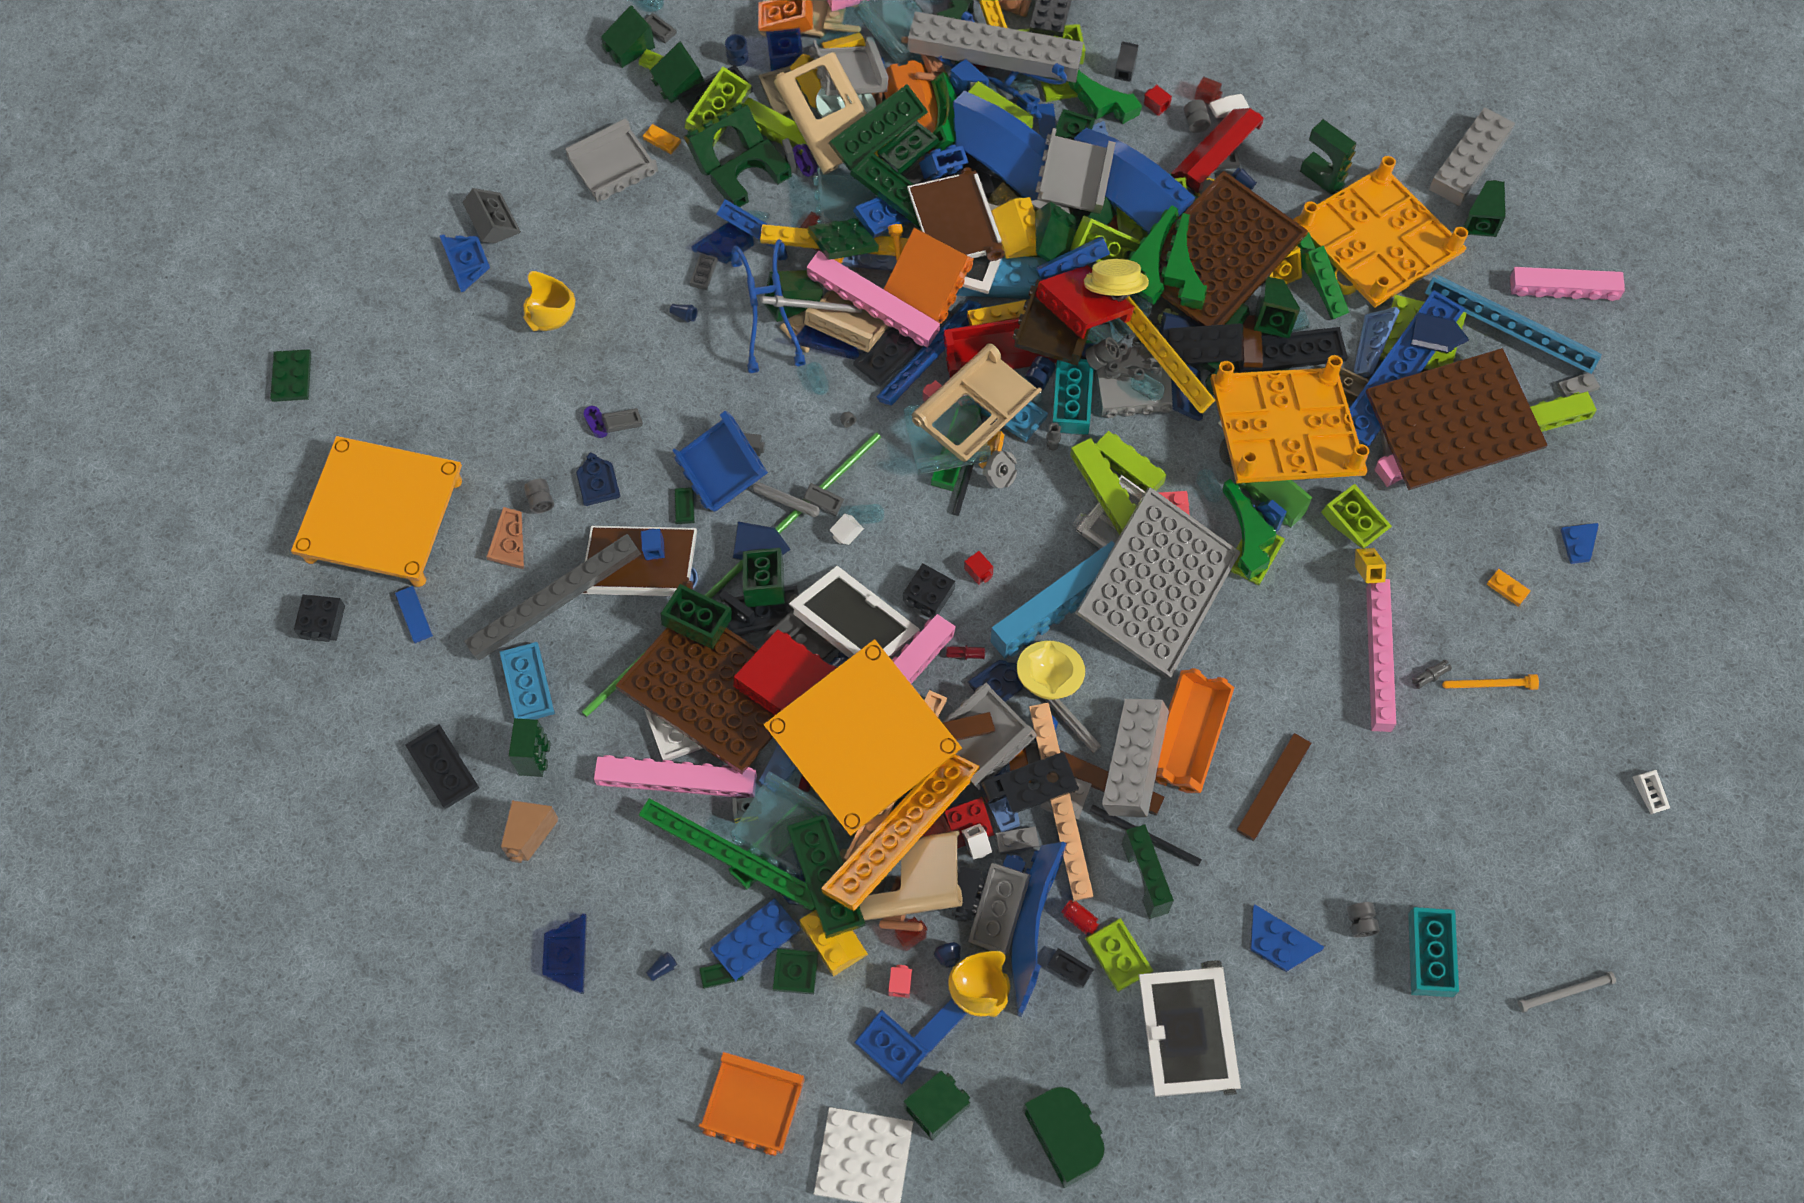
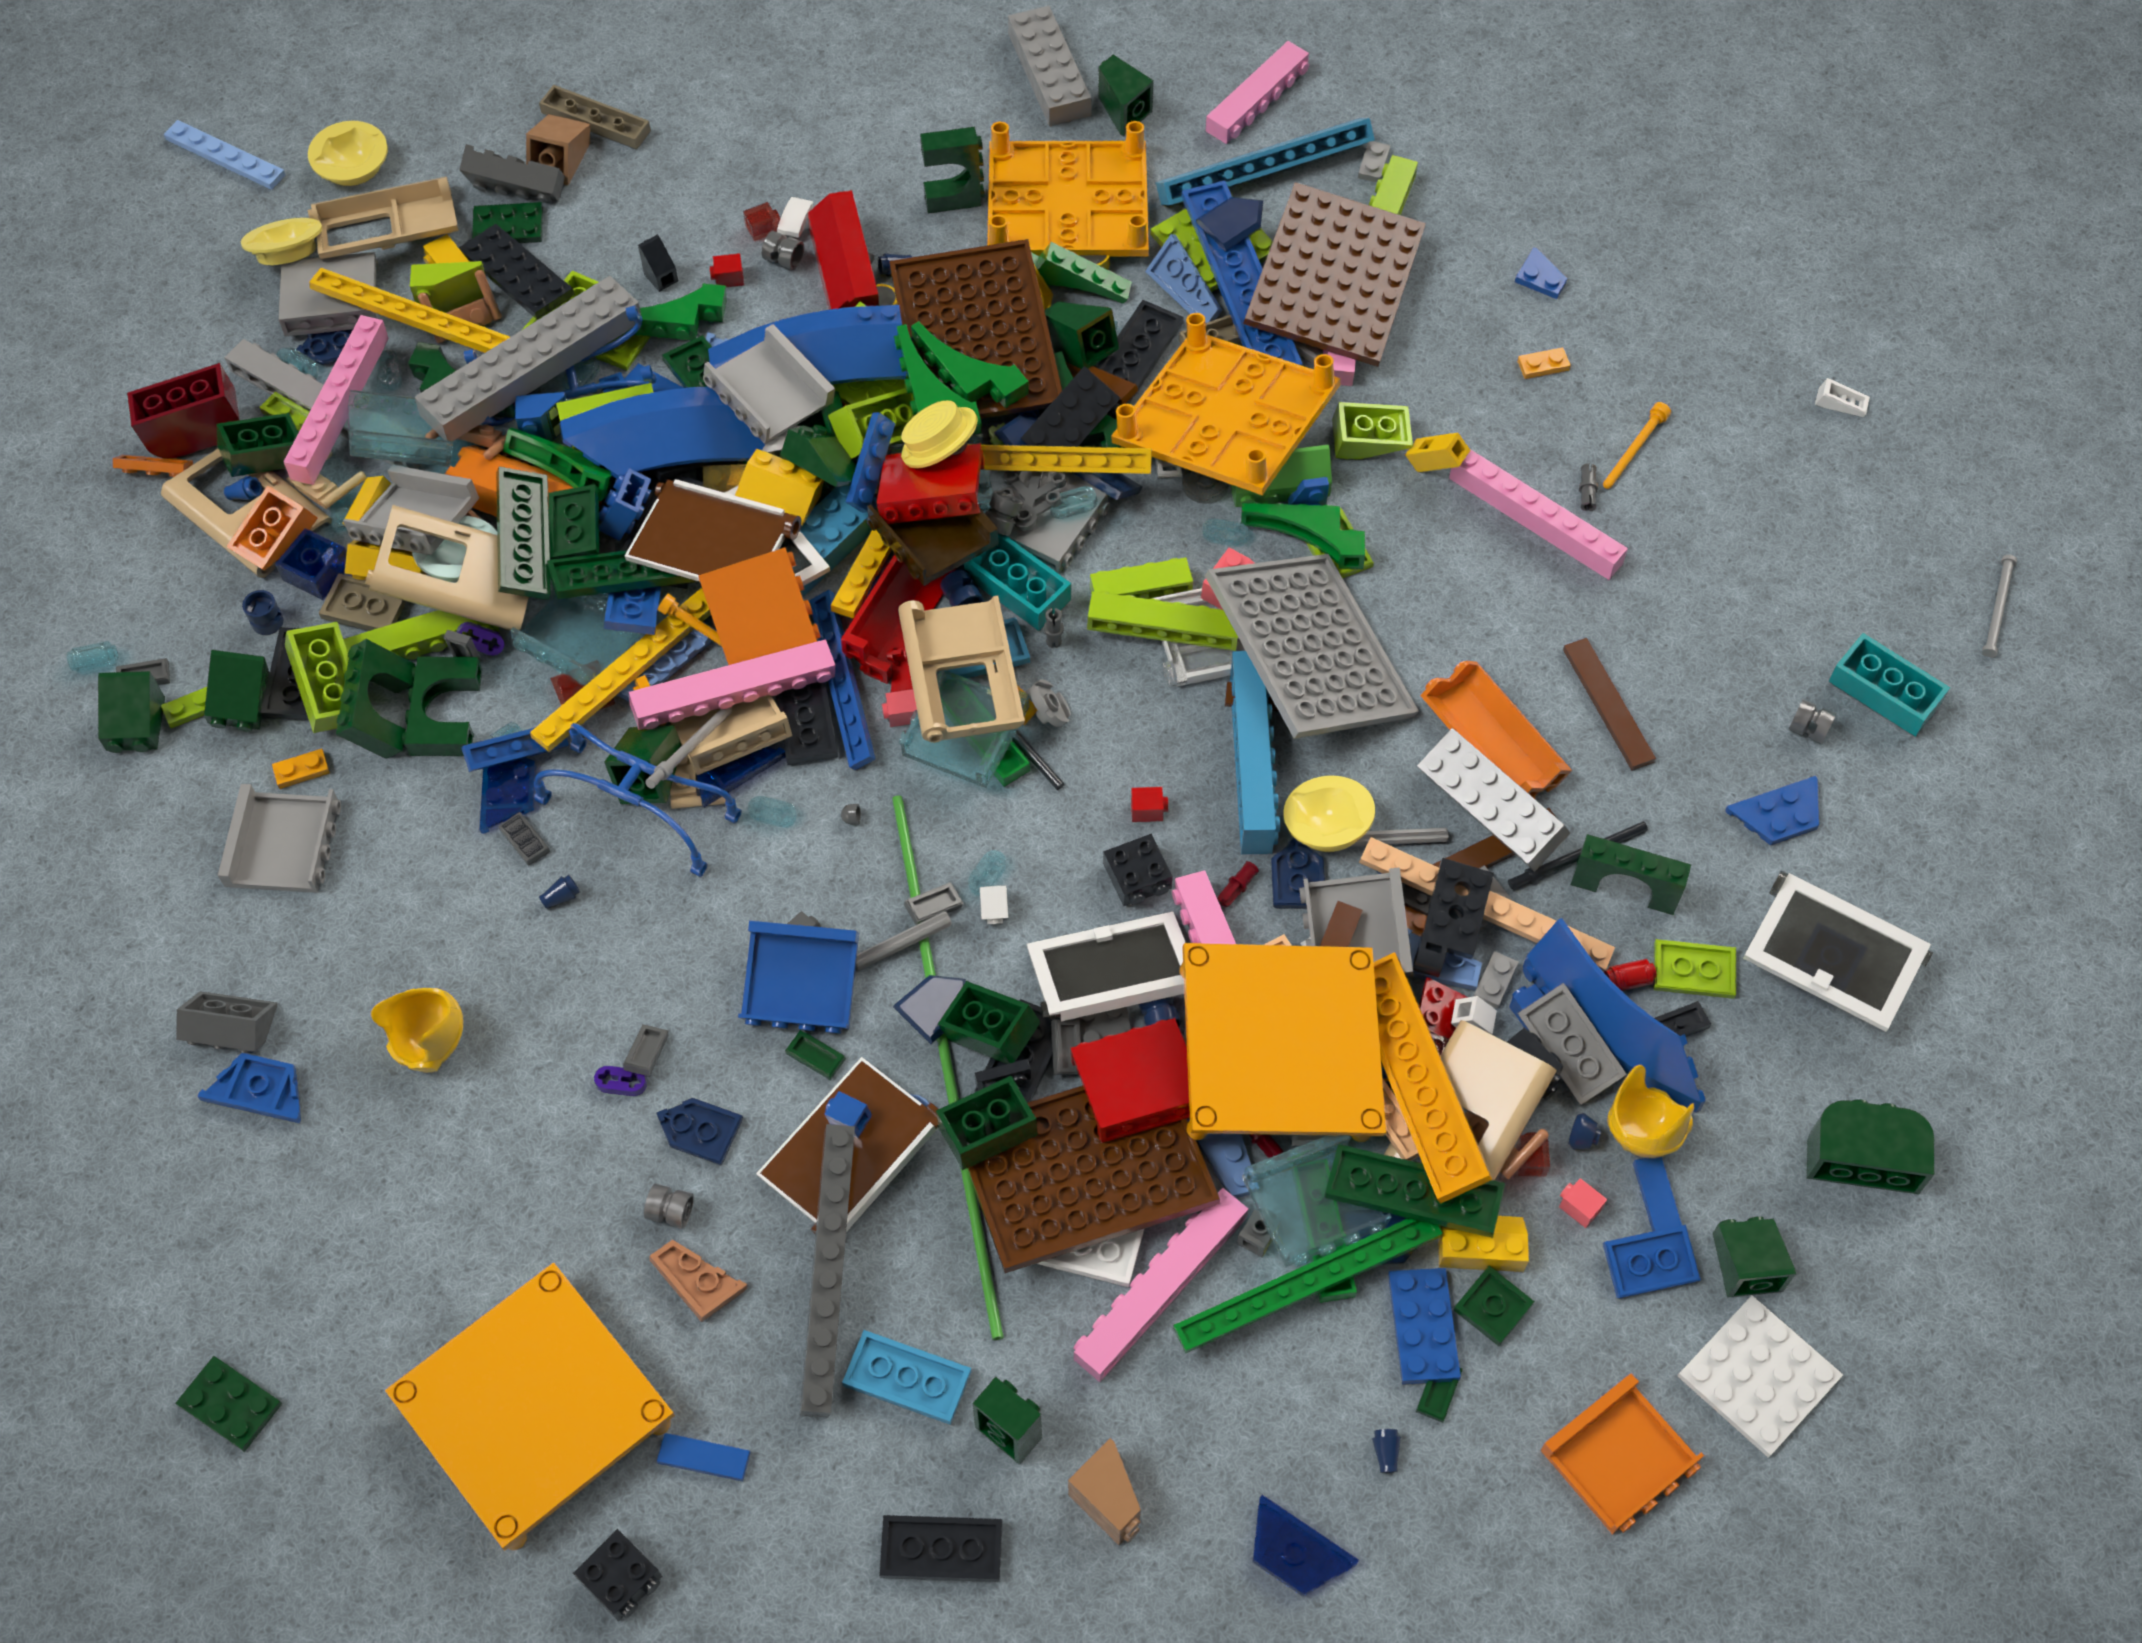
camera: 55 degrees left, 5 degrees down
dark green plate [808,218,879,260] -> none

